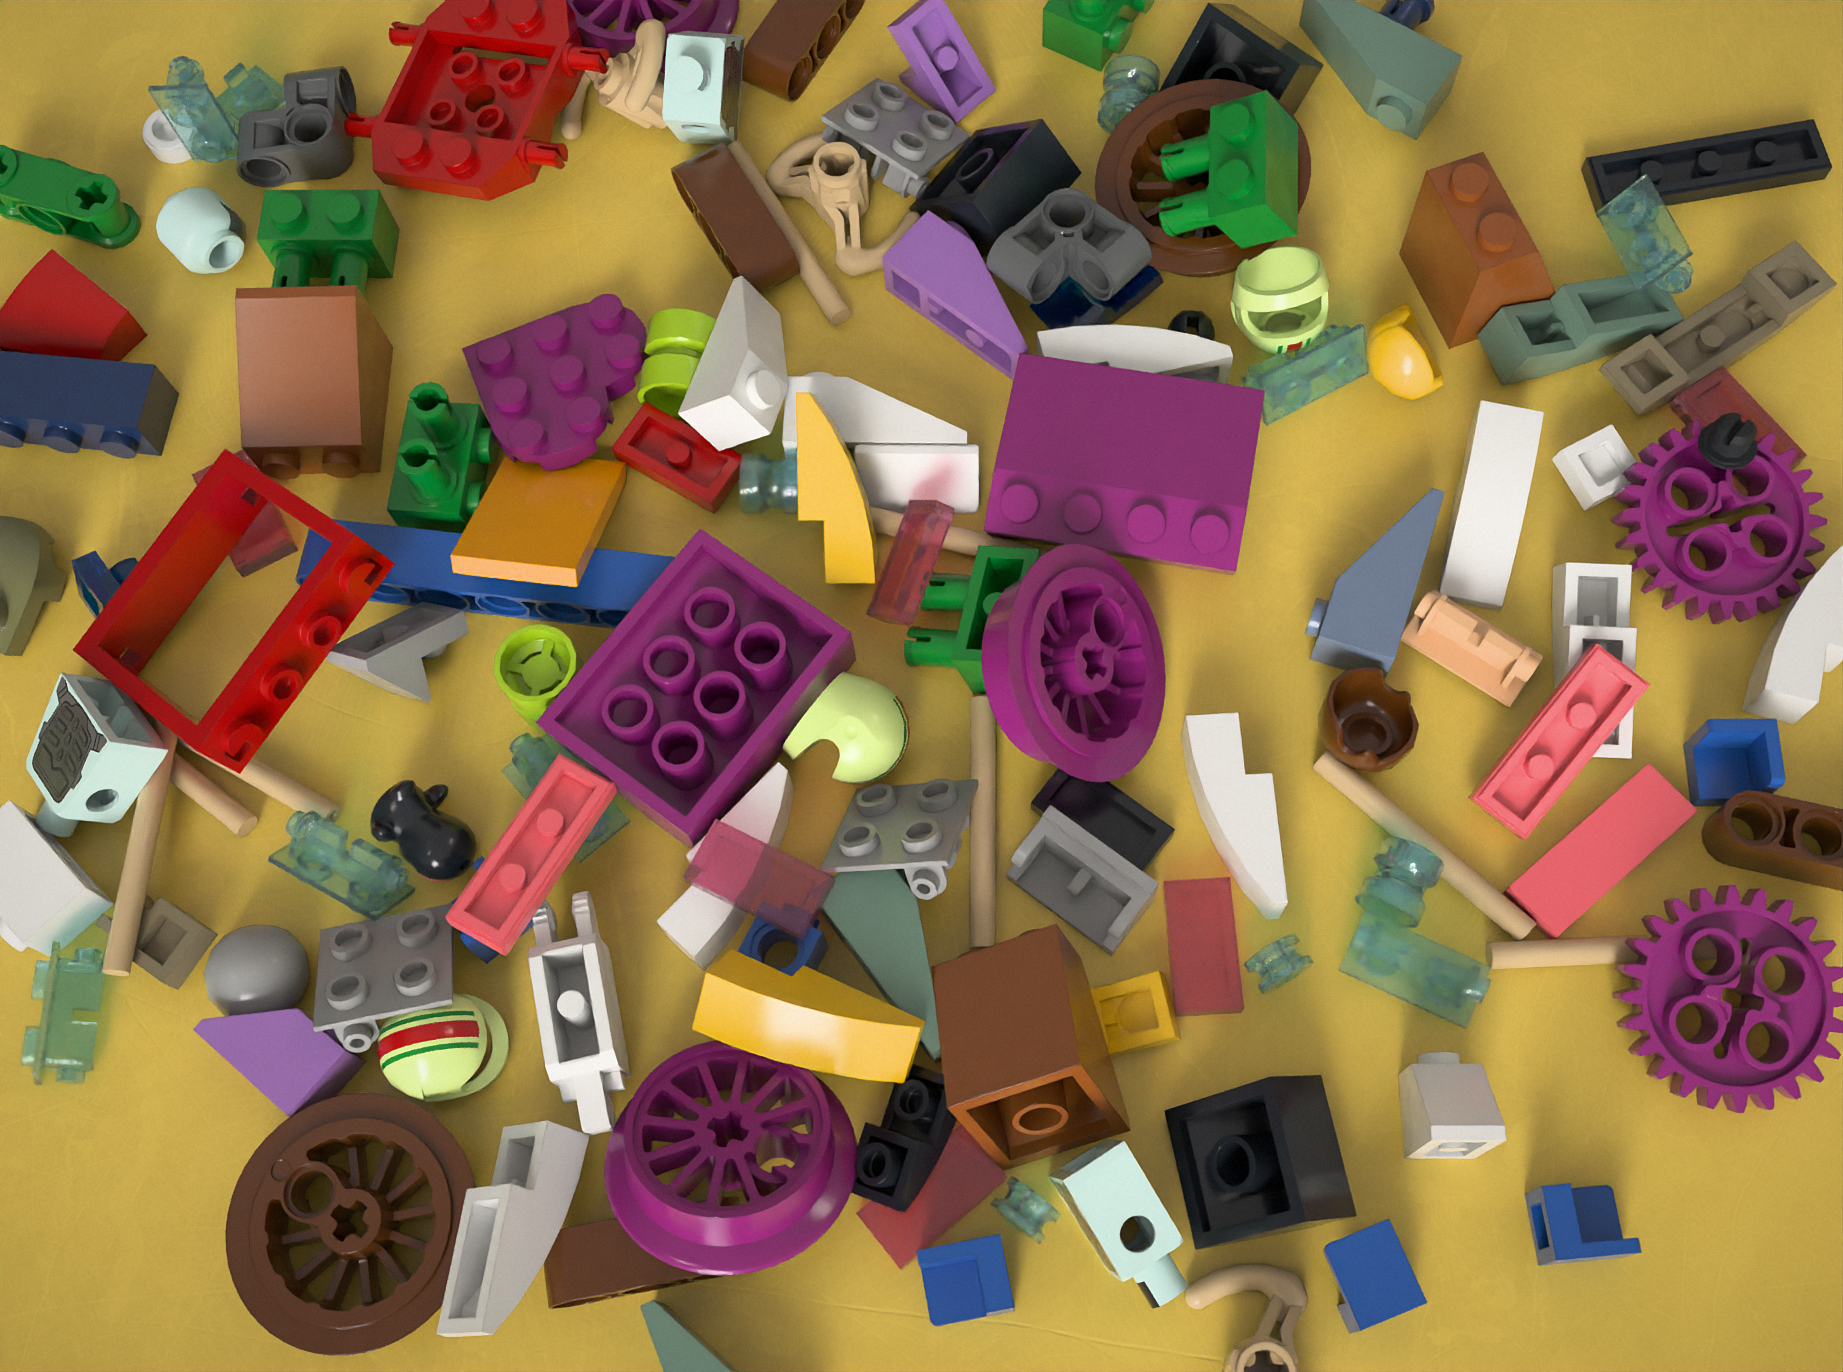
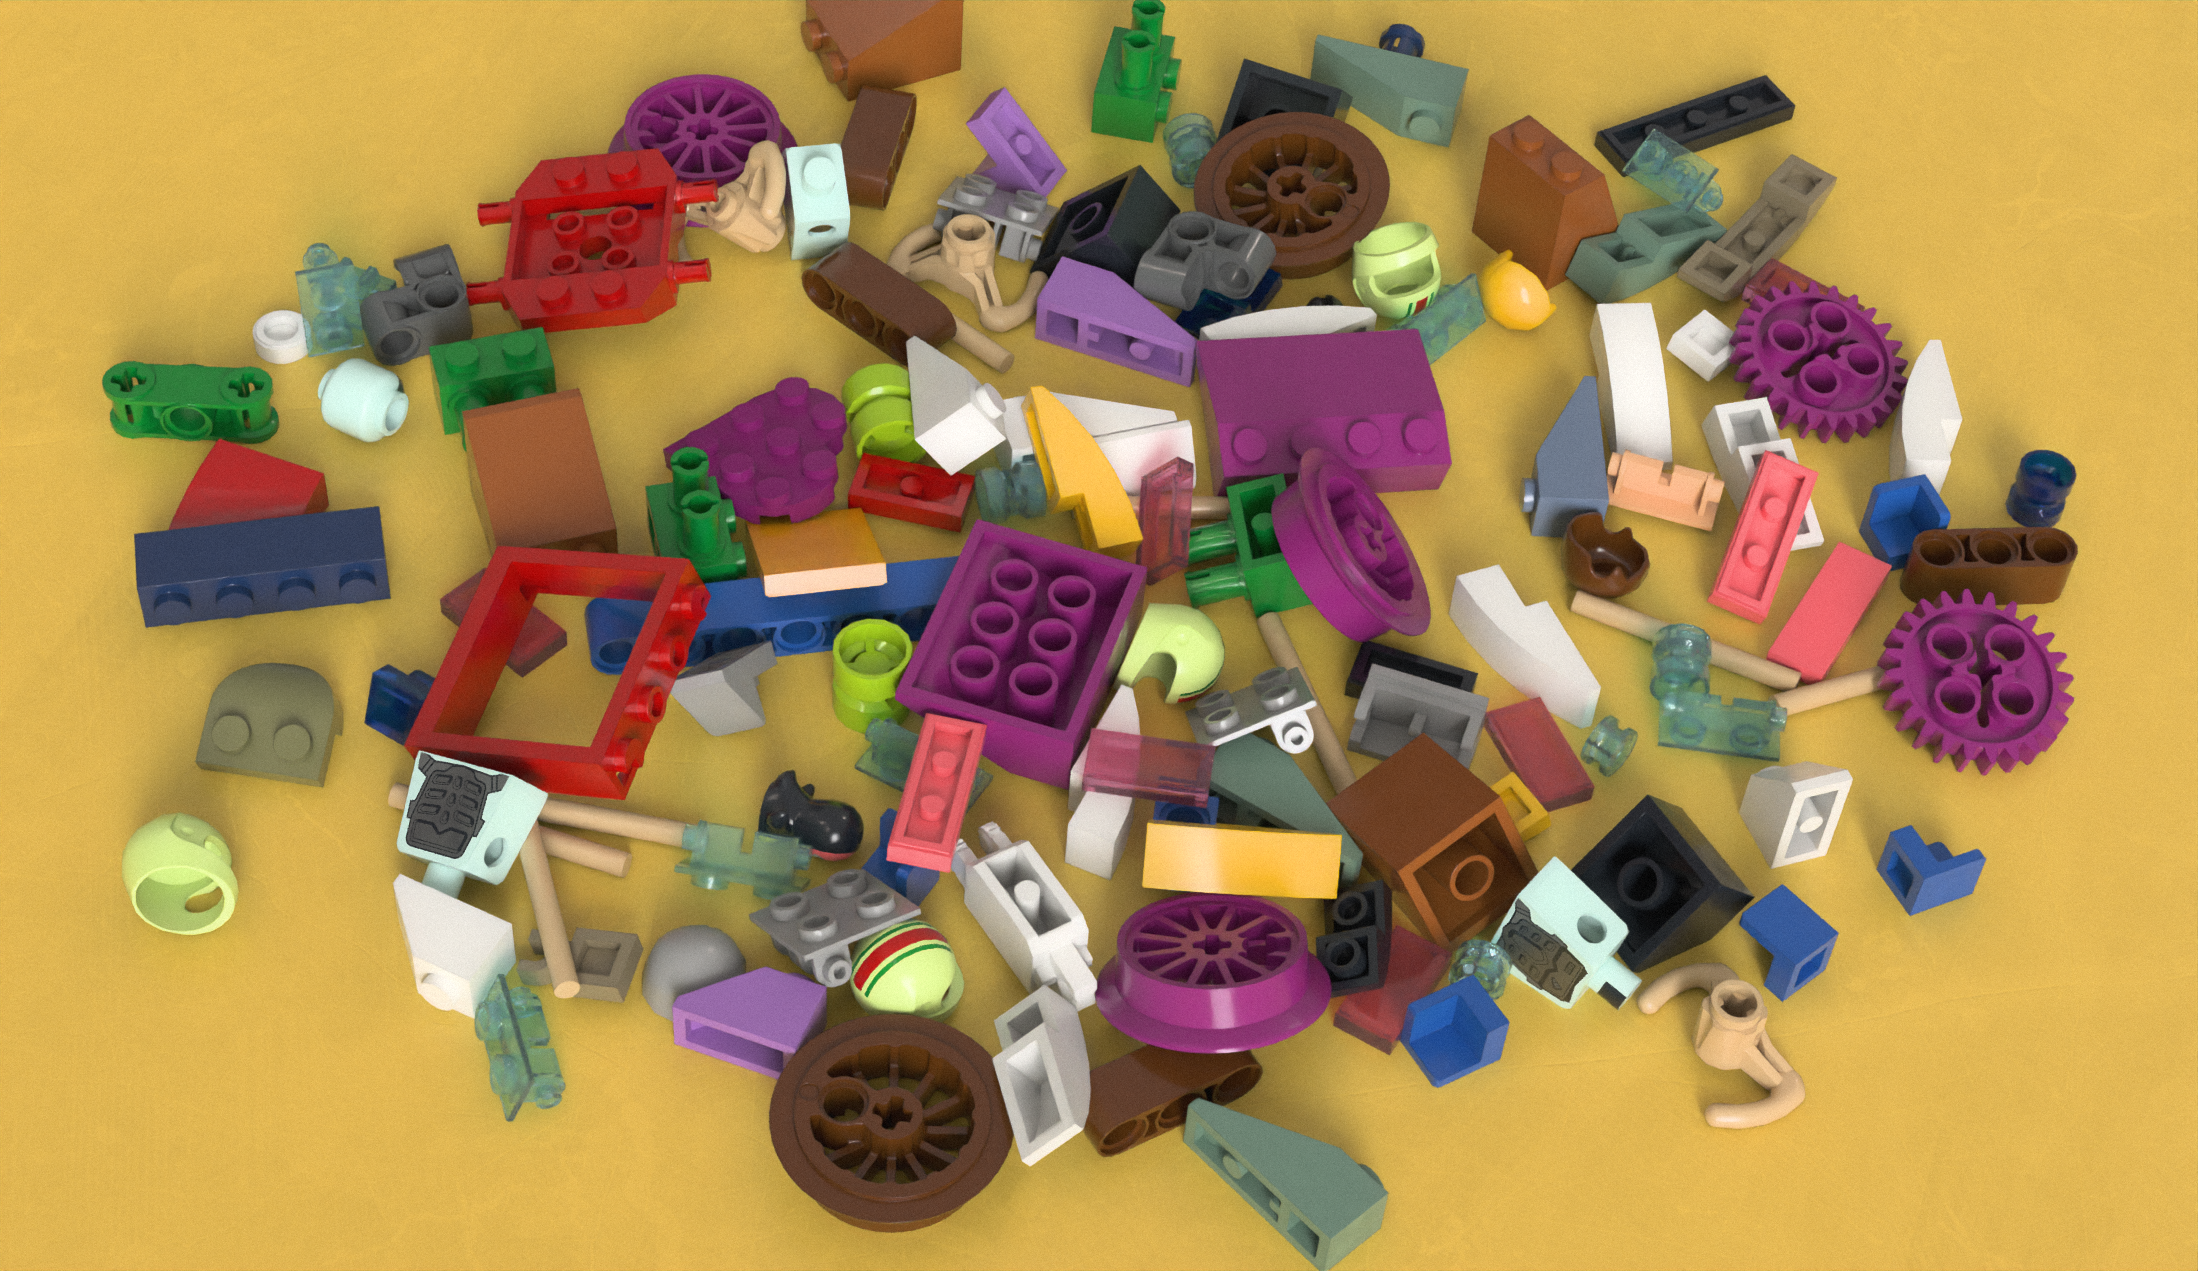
camera: 30 degrees left, 20 degrees down
green brick [1159,90,1298,249] -> none
black piece [1697,413,1757,470] -> none

